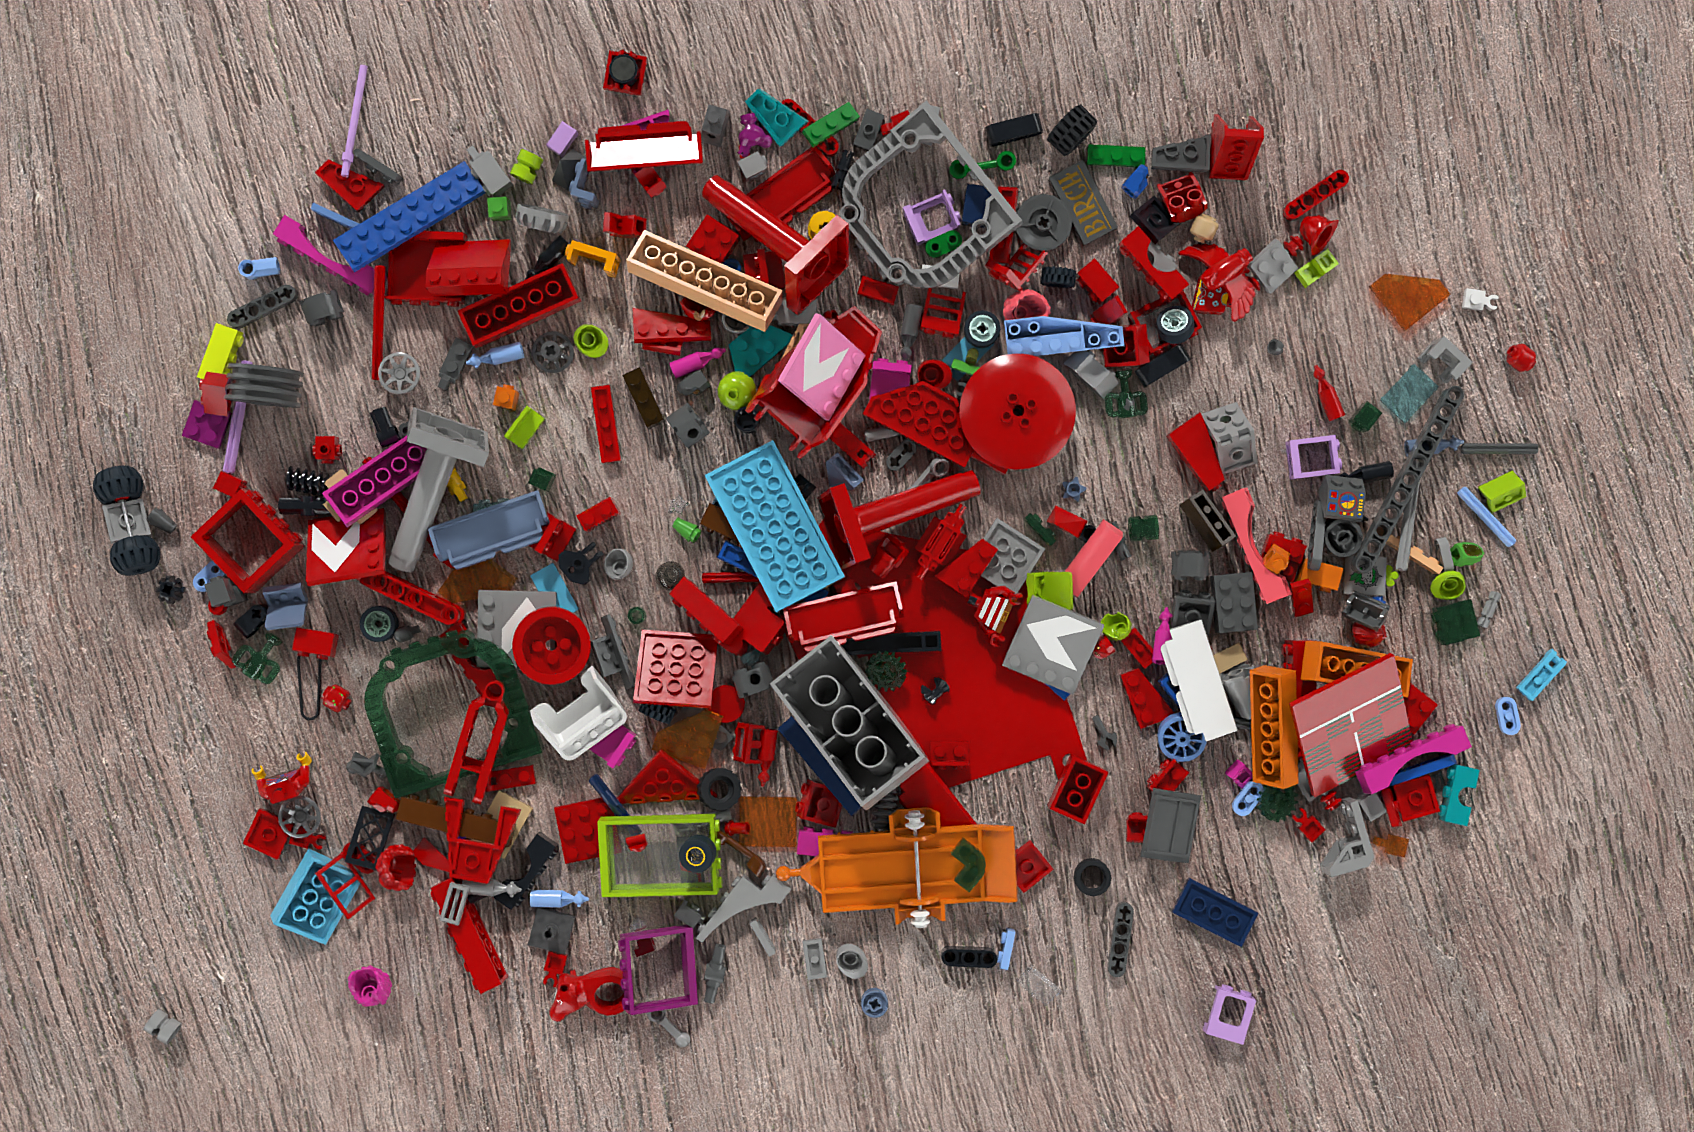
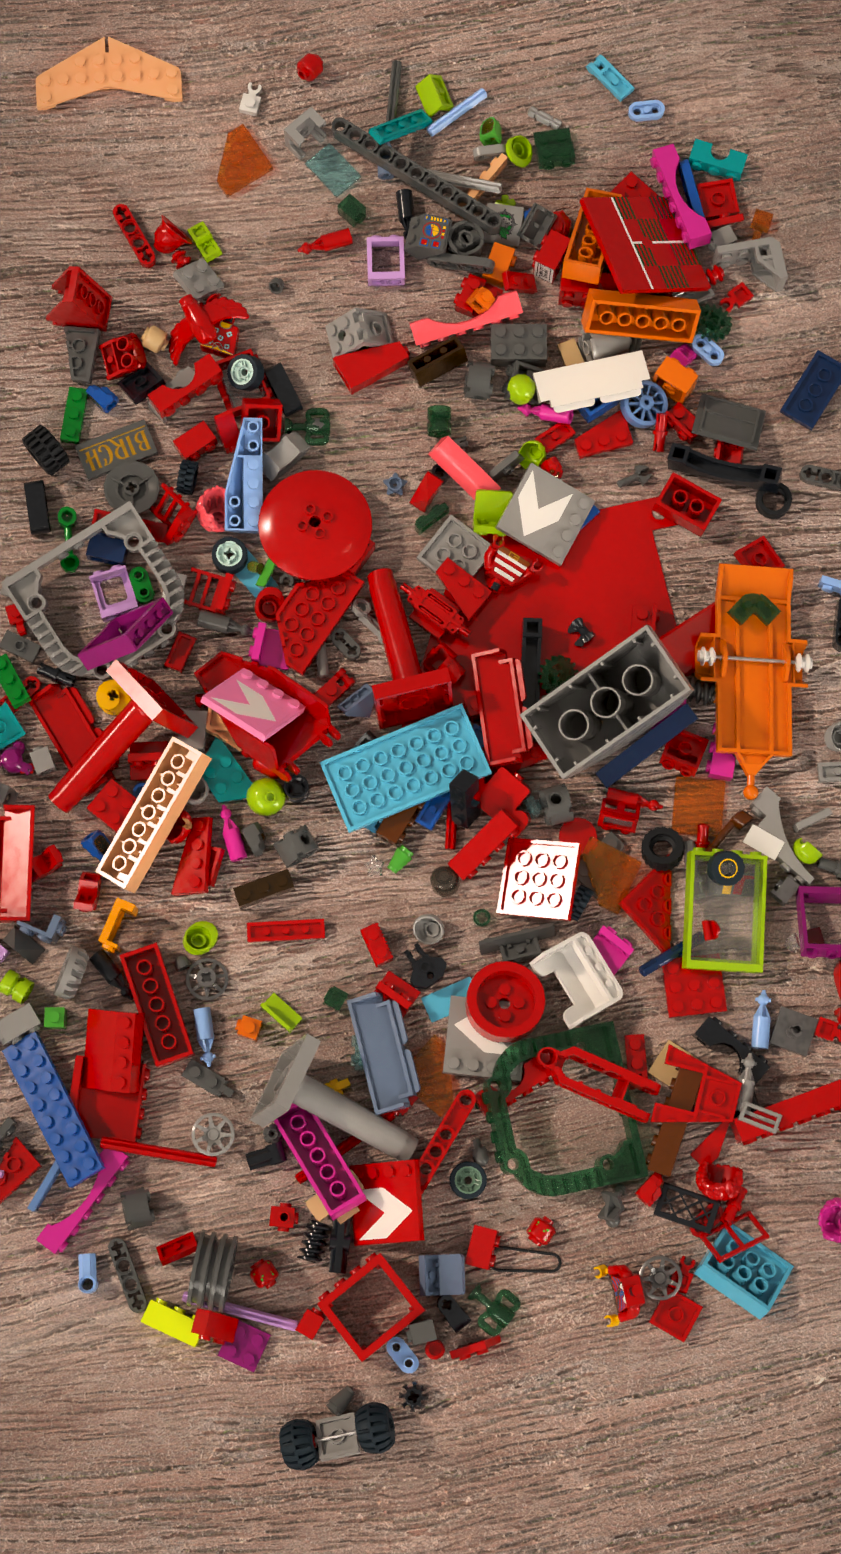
camera: 90 degrees left, 10 degrees down
none -> light nougat wing [36,37,183,110]
none -> magenta window [77,597,173,670]
none -> blue rock [81,829,111,861]
none -> red plate [156,1231,198,1266]
none -> dark grey hinge [174,955,191,972]
none -> red head [249,1258,279,1289]
none -> teal tile [368,109,433,145]
none -> black arch [449,769,481,829]
none -> dark grey plate [488,451,525,482]
none -> lime hair [507,374,536,405]
none -> red brick [532,229,571,284]
none -> red pin [652,413,668,452]
none -> orange brick [653,356,698,405]
none -> black arch [667,443,782,494]
none -> red pin [720,1186,748,1226]
none -> white sticker [743,824,785,860]
none -> lime hair [793,838,823,864]

